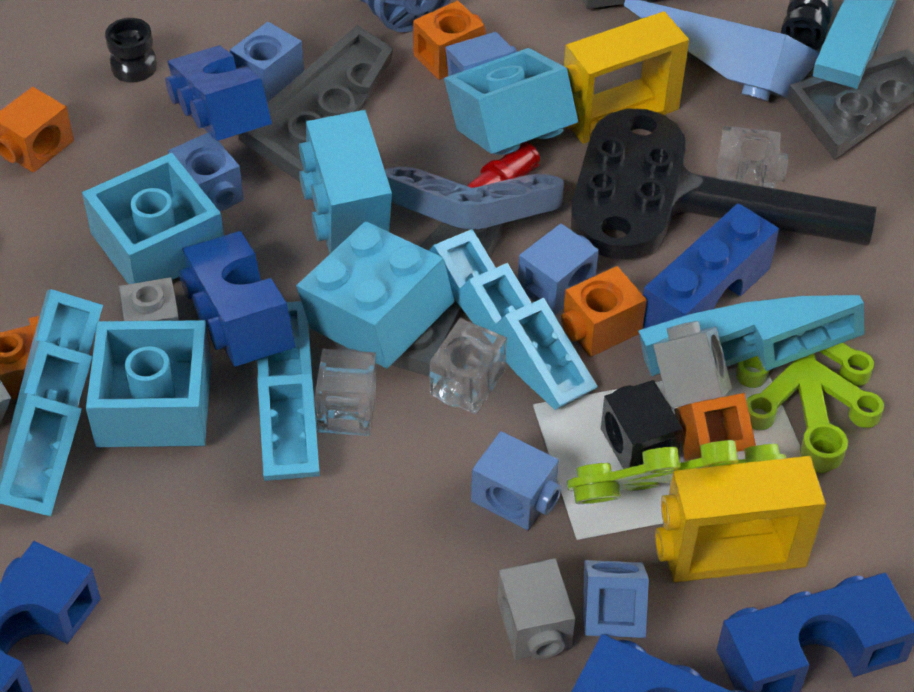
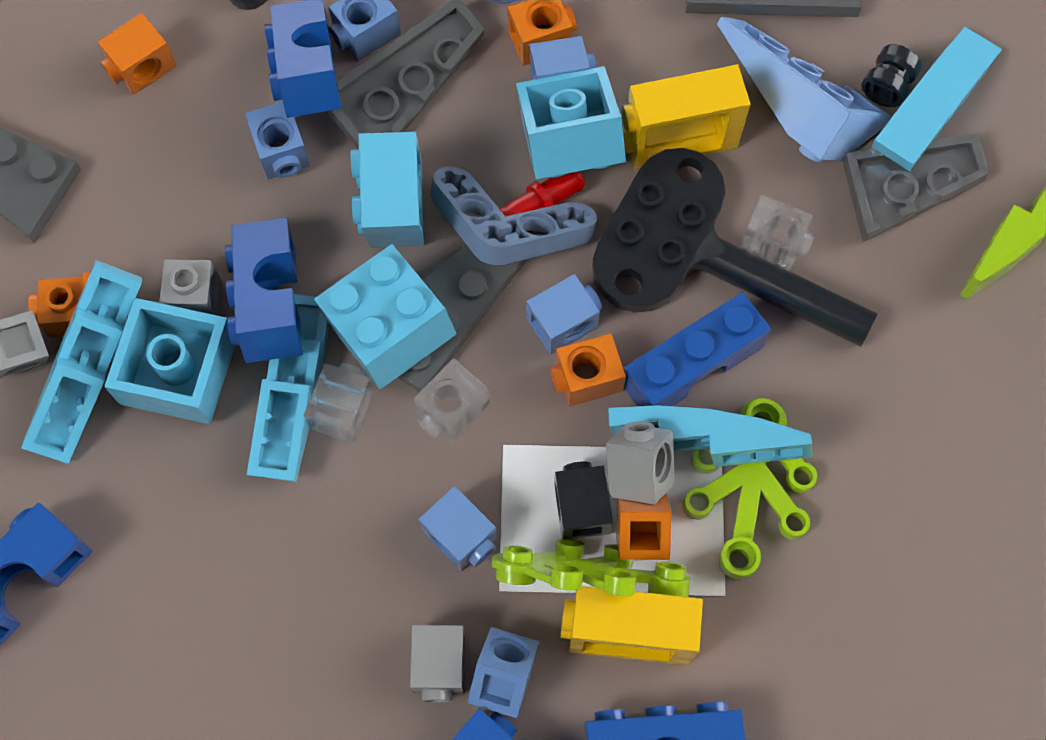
camera: 15 degrees right, 20 degrees up
medium azure brick [82,152,224,284] -> none
medium azure slope [428,229,598,410] -> none

